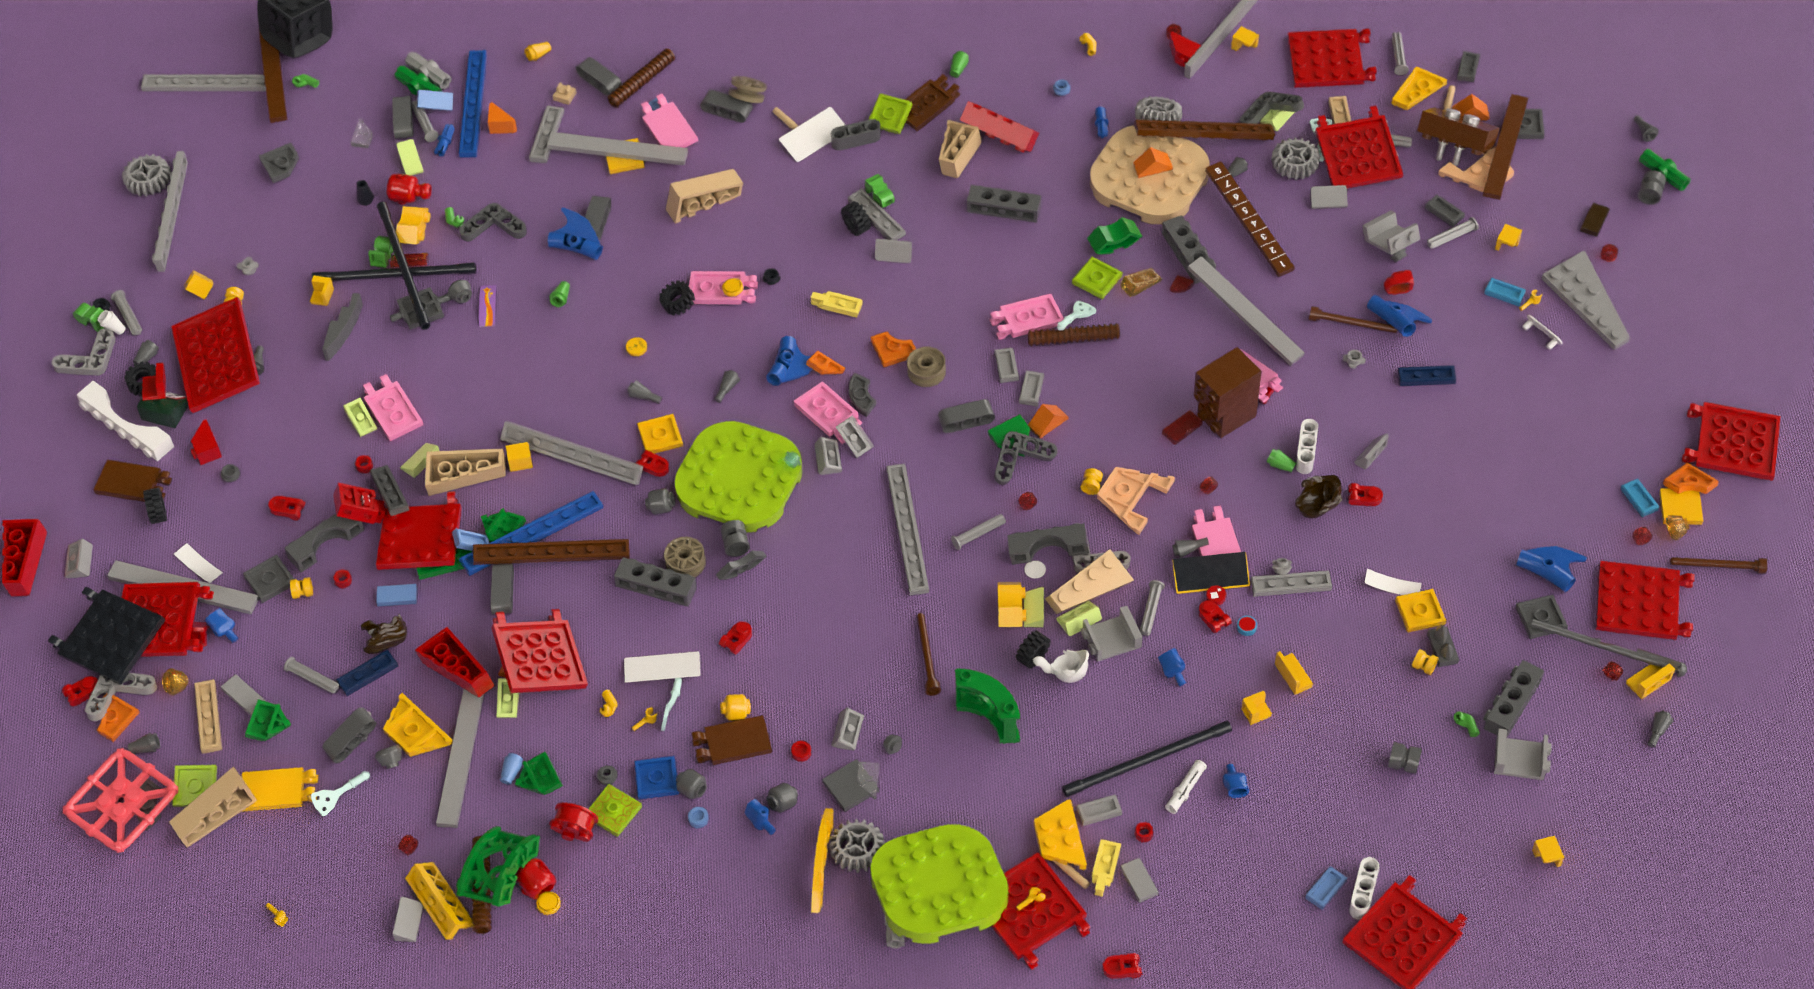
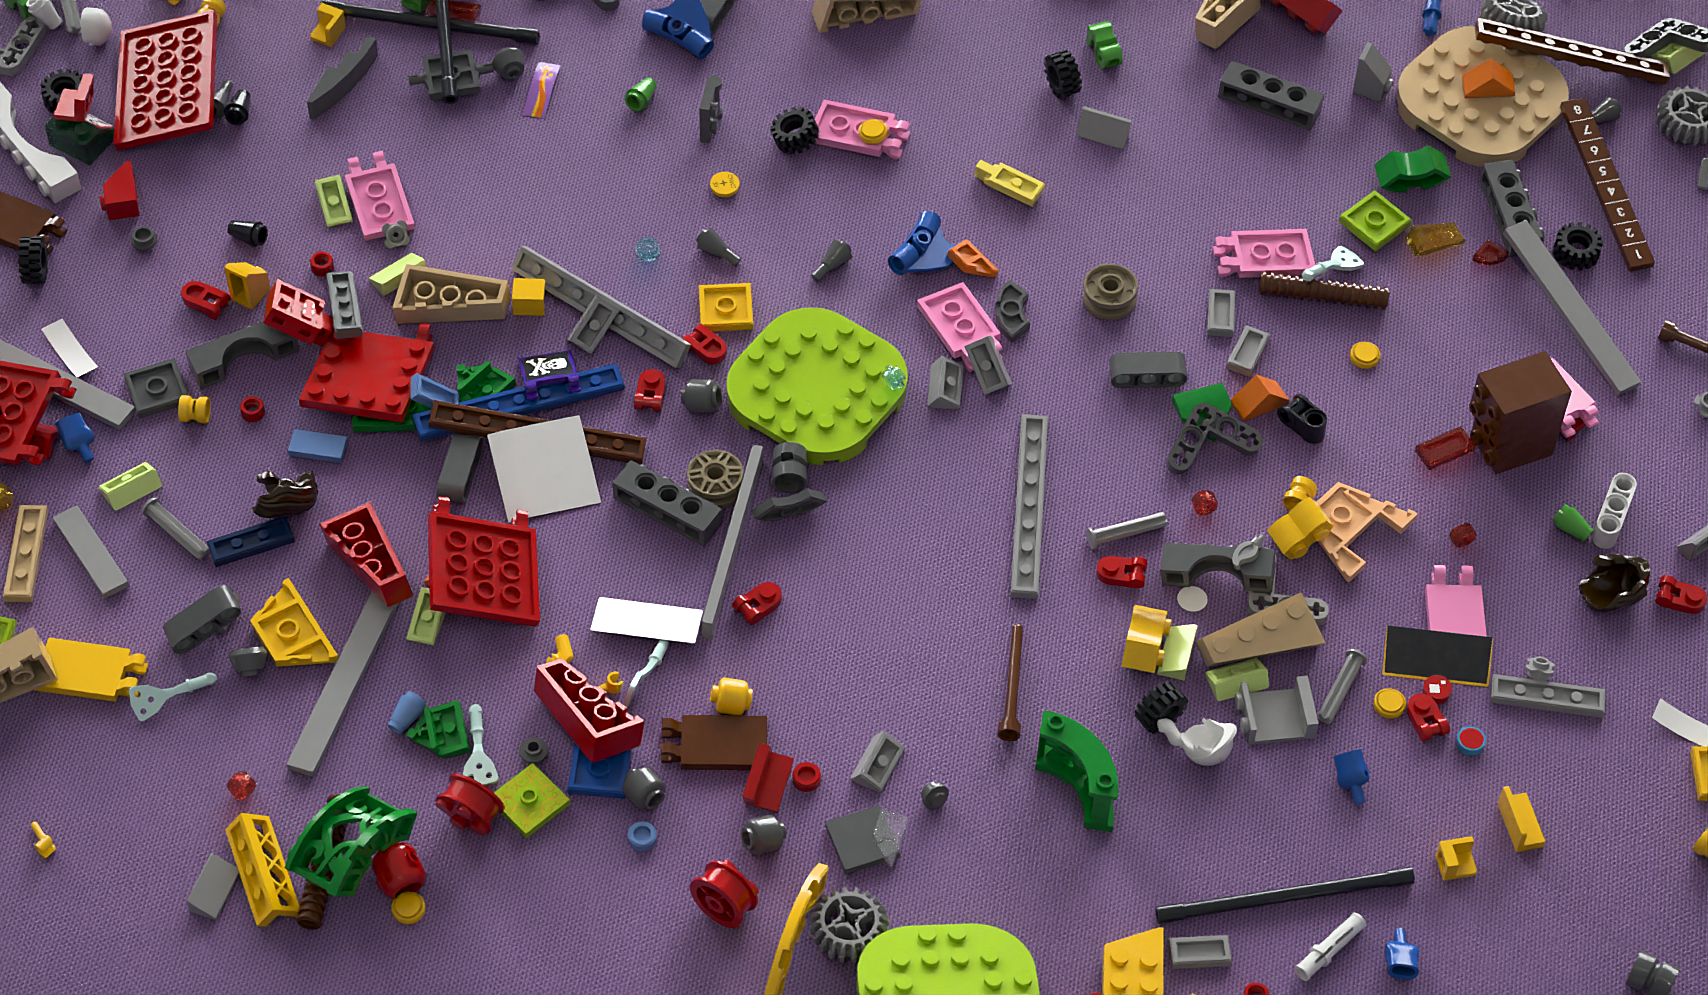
camera: 10 degrees right, 0 degrees up
dark grey cone [133,340,159,365] -> none
green slope [245,699,291,741] -> none
blue piece [745,799,776,835] -> none
black plate [763,268,781,285] -> none
light grey tile [848,189,906,240] -> none
orange tile [870,331,916,367] -> none
dark grey cone [1172,537,1209,558] -> none
none -> white hair [80,8,112,46]
none -> yellowish green slope [98,462,162,511]
none -> black cone [224,89,251,125]
none -> yellow slope [224,262,270,310]
none -> black cone [227,220,268,247]
none -> light grey plate [382,220,410,248]
none -> light aqua piece [463,704,499,786]
none -> white sticker [487,415,601,523]
none -> flag [518,350,581,400]
none -> red wedge [534,658,644,763]
none -> light grey slope [567,296,619,354]
none -> red plate [634,369,665,411]
none -> clear light blue plate [635,237,661,261]
none -> red wheel [690,860,759,928]
none -> dark grey plate [699,76,722,143]
none -> light grey tile [702,445,763,639]
none -> red panel [742,743,794,813]
none -> red plate [1096,556,1148,588]
none -> light grey piece [1232,534,1265,570]
none -> yellow brick [1267,497,1334,560]
none -> black piece [1277,393,1327,444]
none -> yellow piece [1350,342,1381,369]
none -> light grey slope [1352,42,1394,102]
none -> yellow piece [1373,688,1406,719]
none -> black tyre [1553,222,1603,271]

